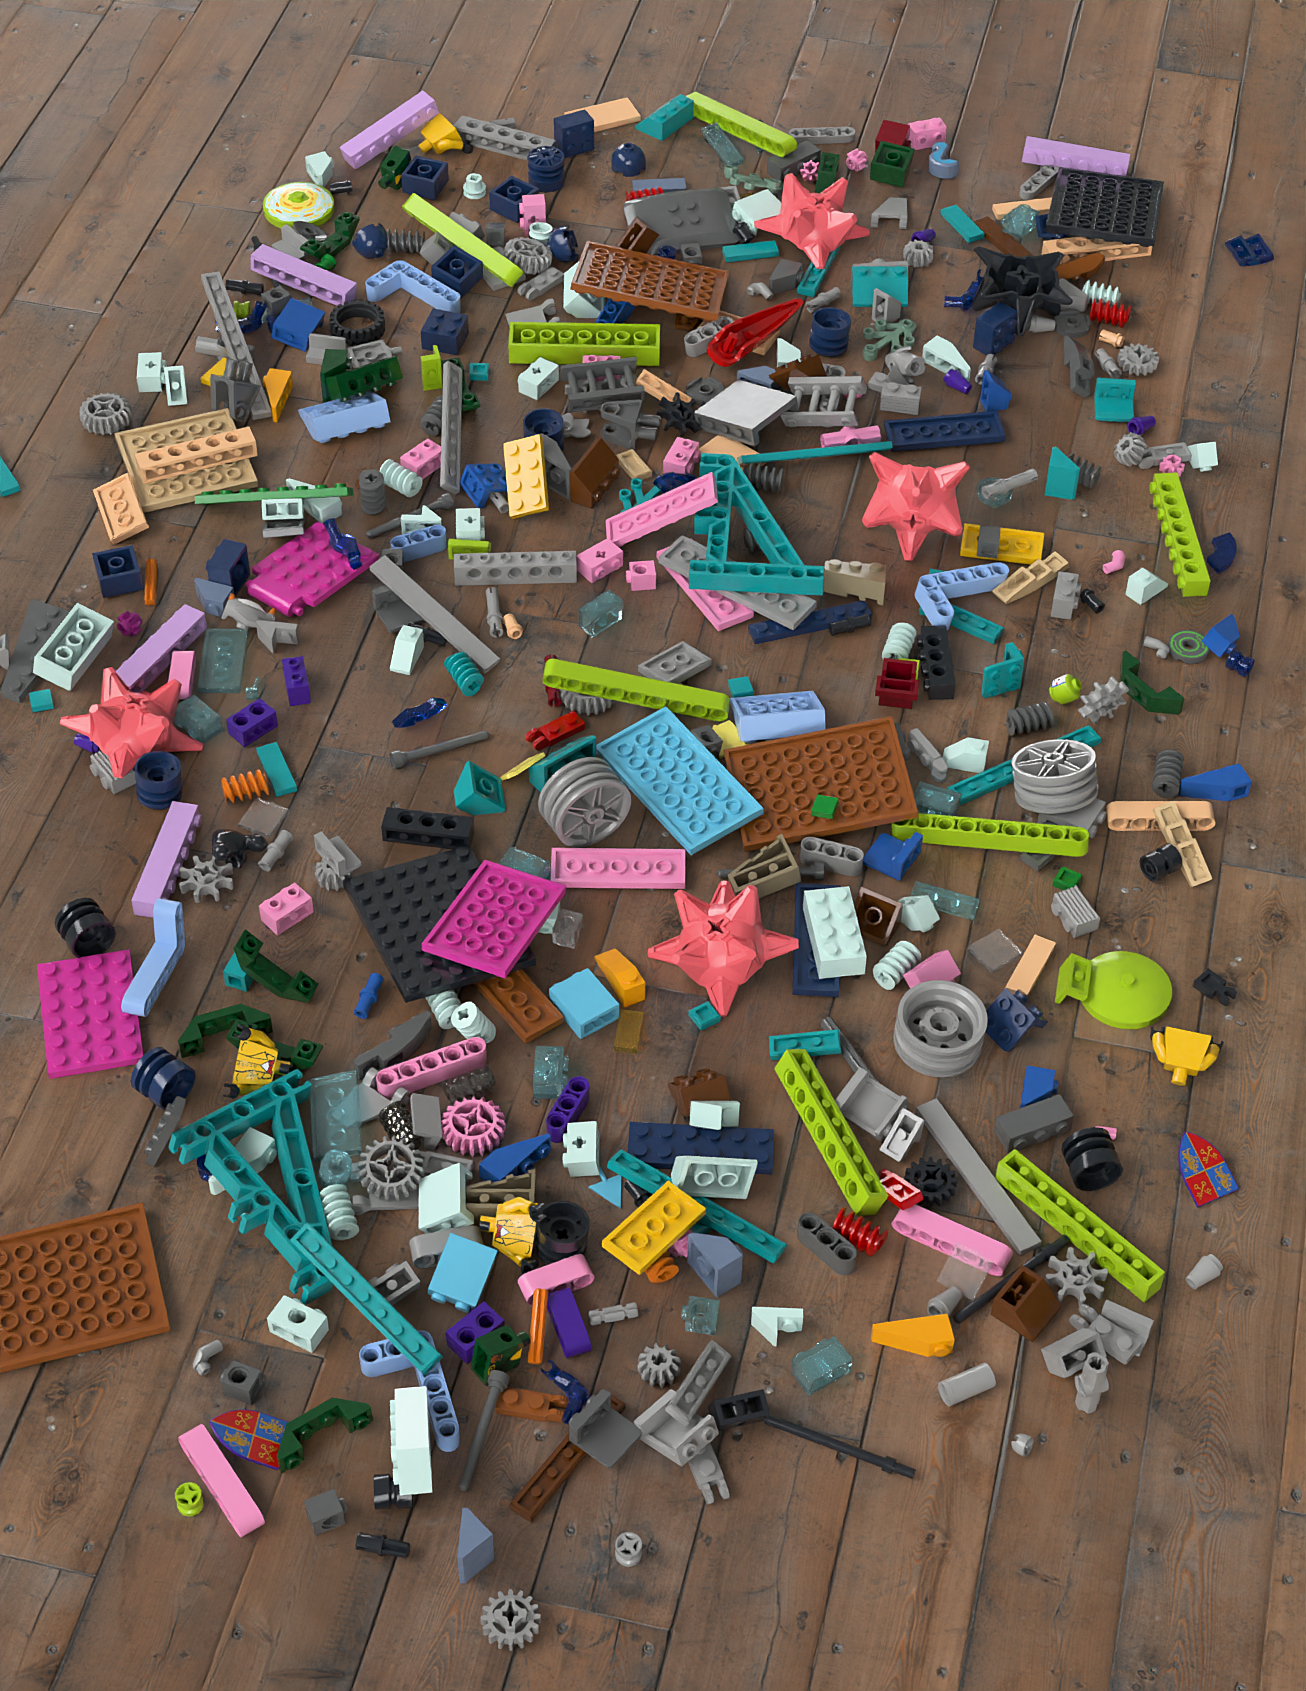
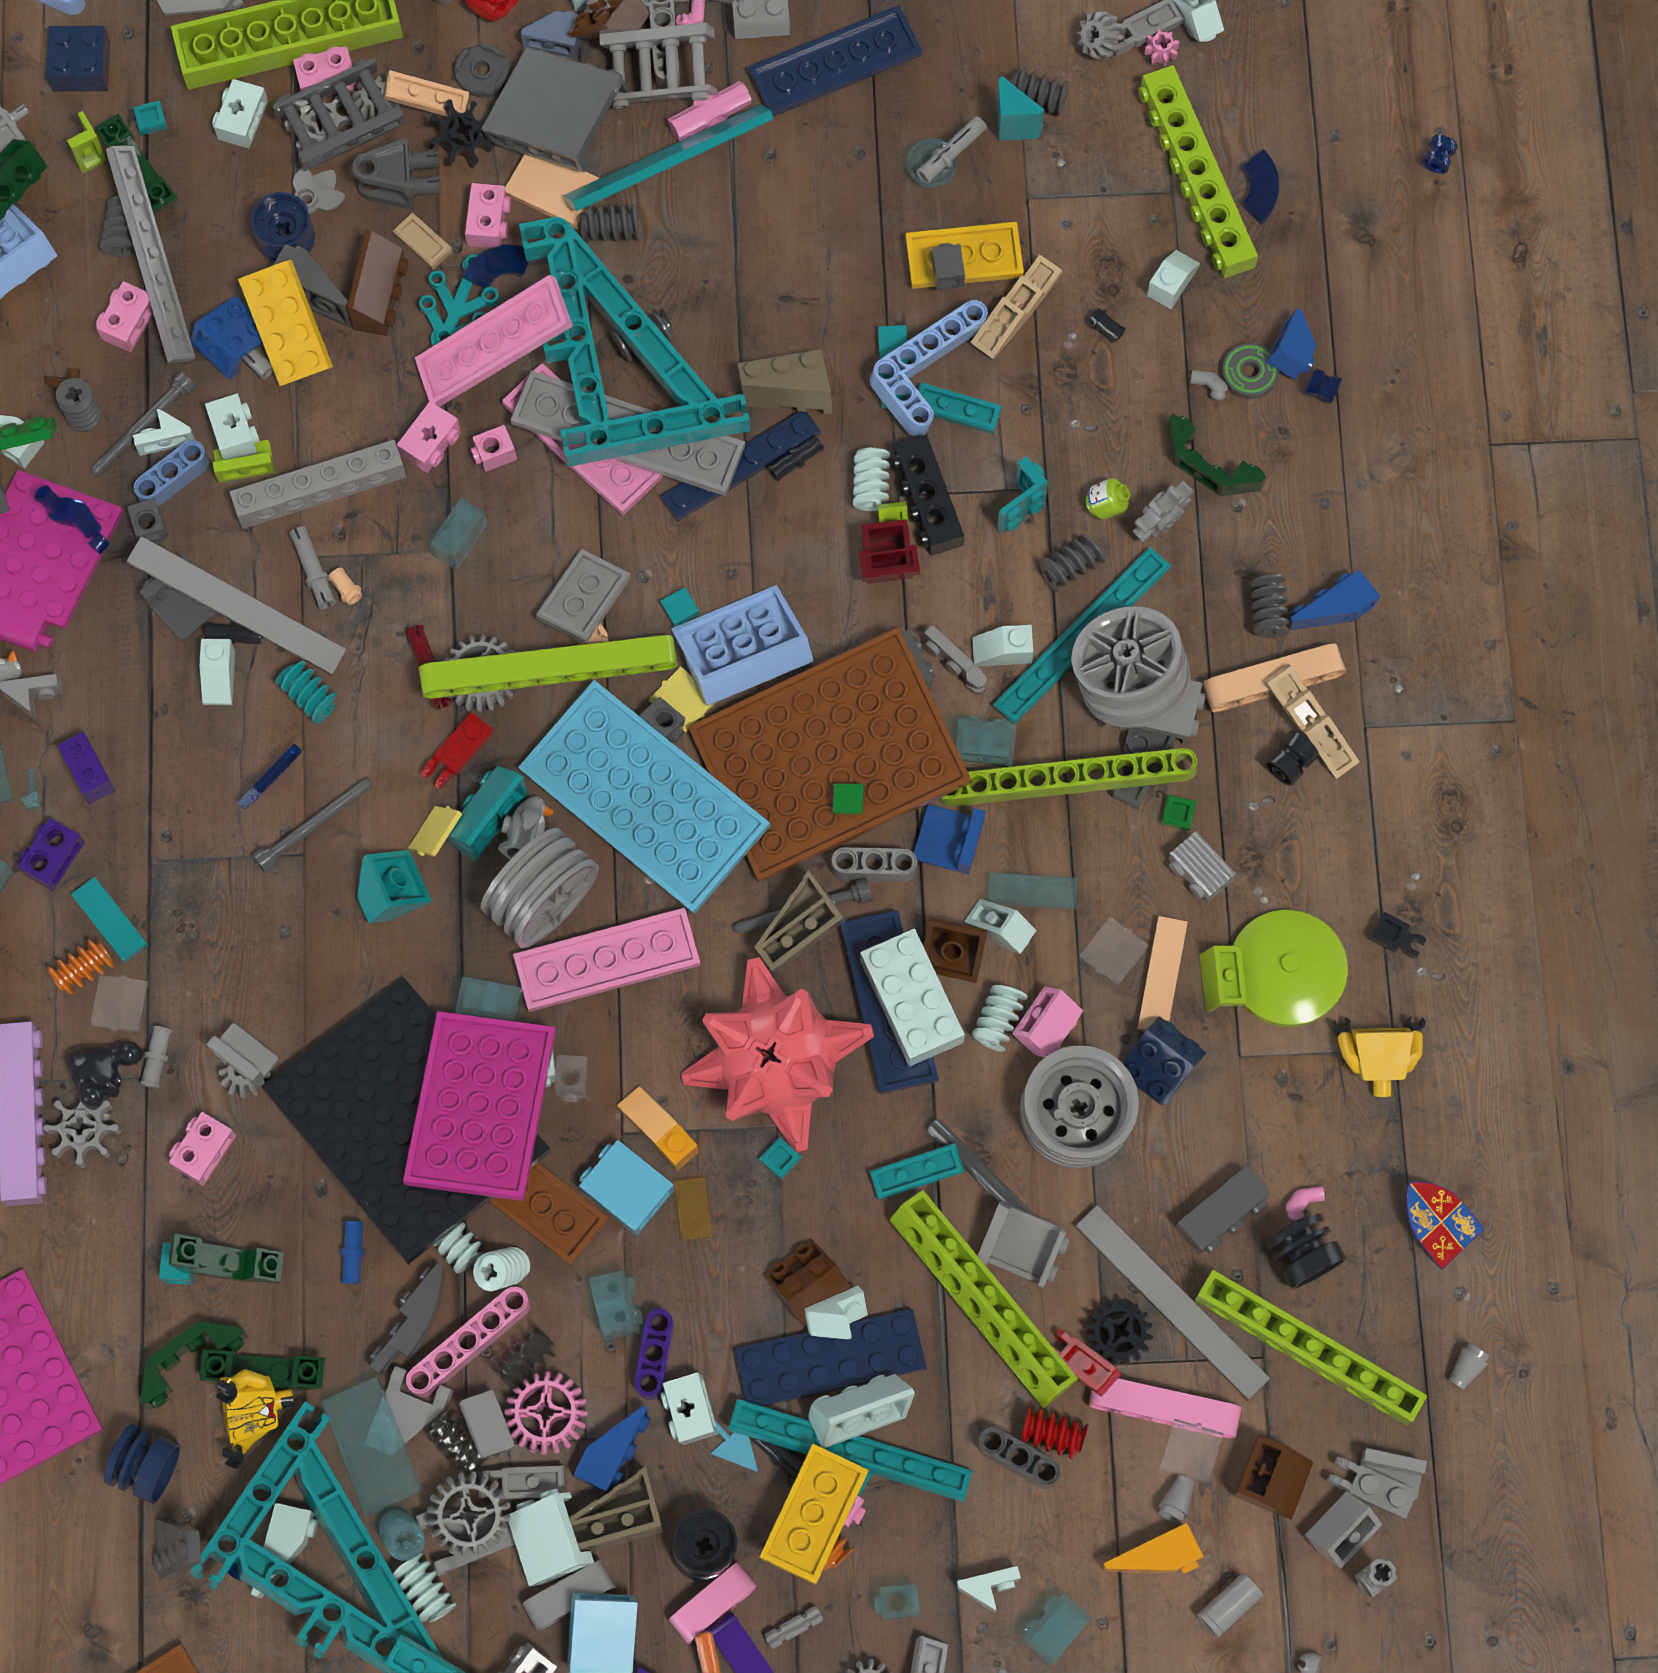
camera: 15 degrees left, 25 degrees up
light blue beam [121,898,185,1017] -> none
light aqua piece [379,459,422,497] -> none
black brick [381,807,474,850] -> none
yellow torso [479,1197,546,1274] -> none
sand blue slope [687,1233,743,1297] -> none
coral piece [862,452,970,561] -> none
slope [880,1108,925,1163] -> none
black bar [953,1235,1070,1324] -> none
blue slope [1020,1065,1059,1108] -> none
light grey gear [1045,1247,1108,1307] -> none
light grey brick [1051,571,1081,620] -> none
bright pink arm [1103,550,1126,574] -> none

